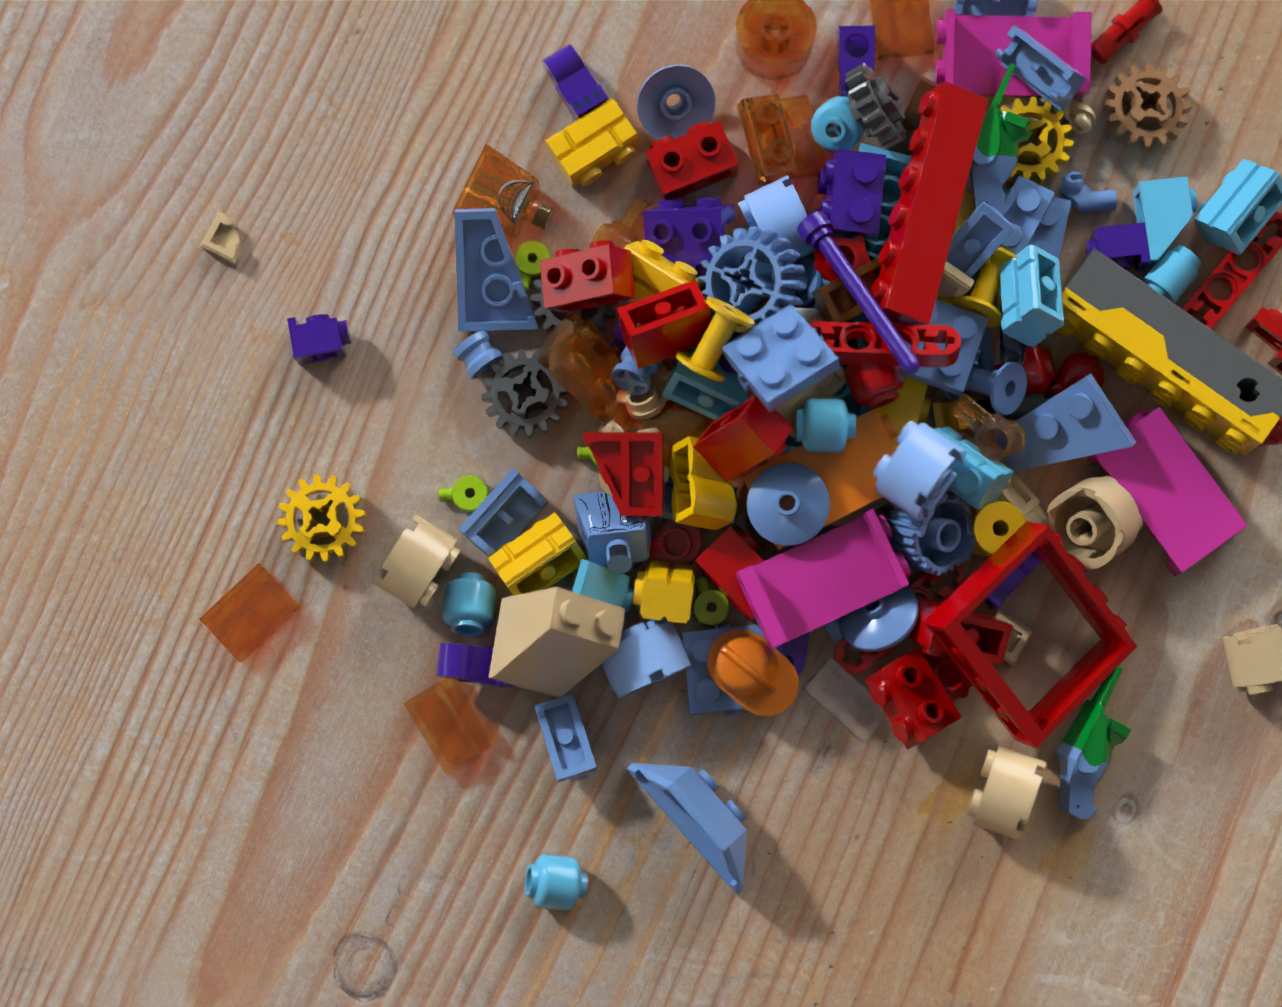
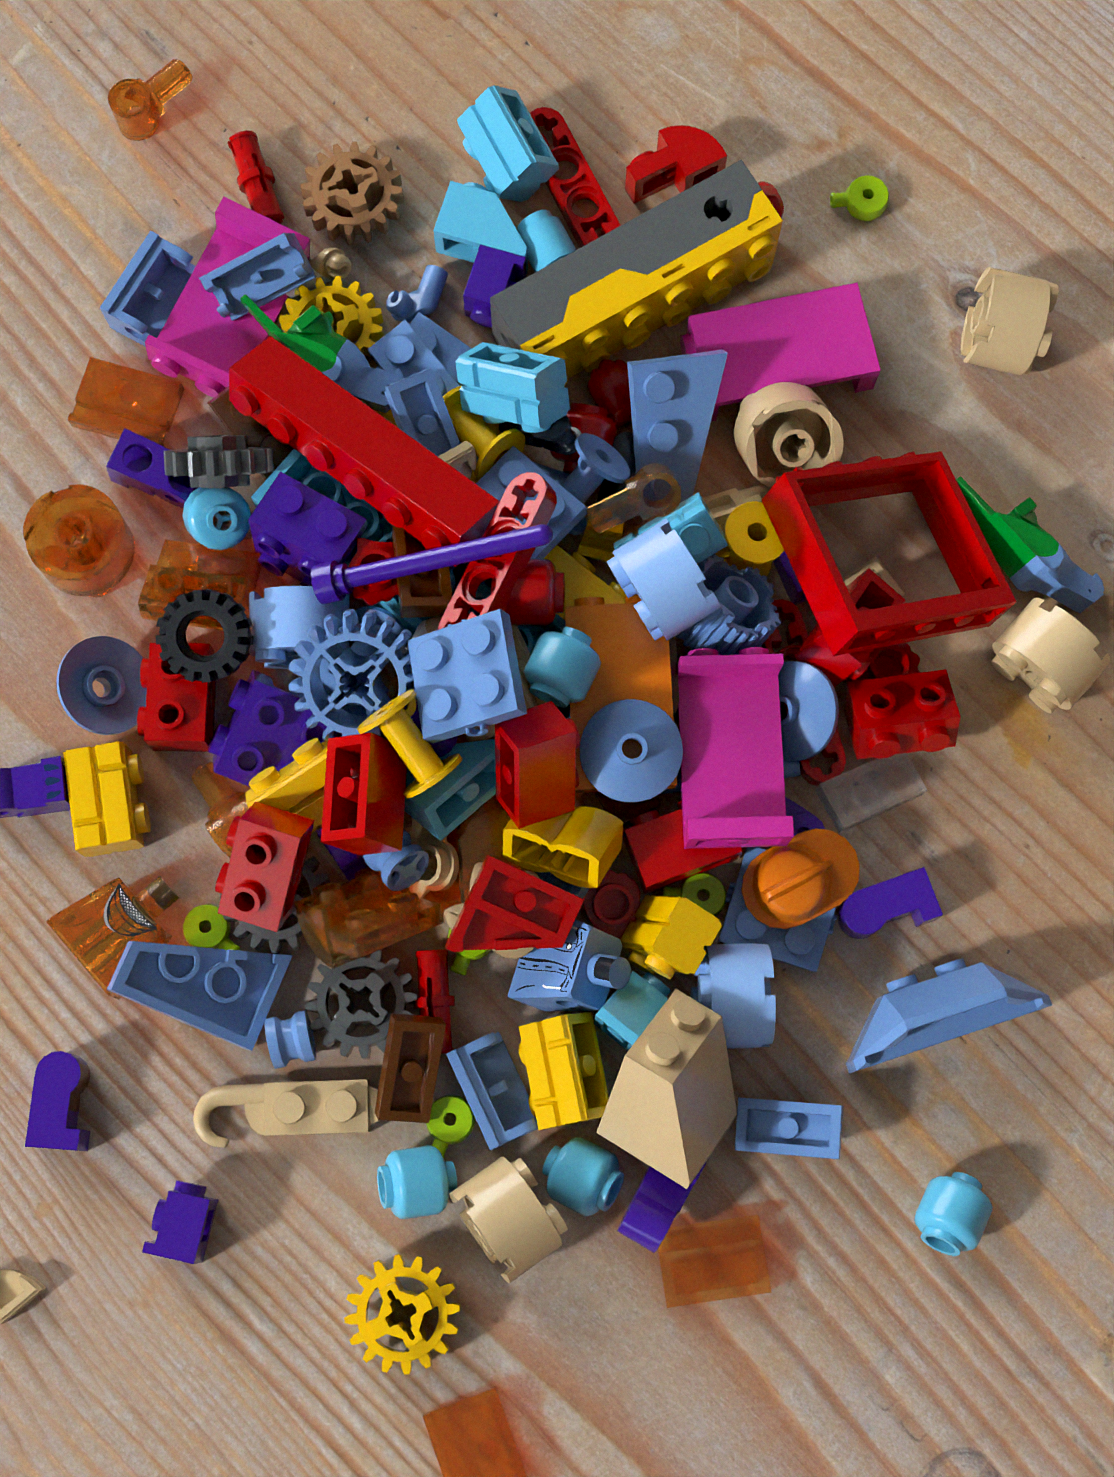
camera: 70 degrees left, 5 degrees down
none -> dark purple leg [25,1051,90,1152]
none -> black tyre [155,589,254,683]
none -> tan plate [193,1079,380,1148]
none -> reddish brown plate [375,1013,446,1123]
none -> medium azure head [377,1145,457,1219]
none -> red pin [414,949,455,1054]
none -> dark purple leg [837,867,943,939]

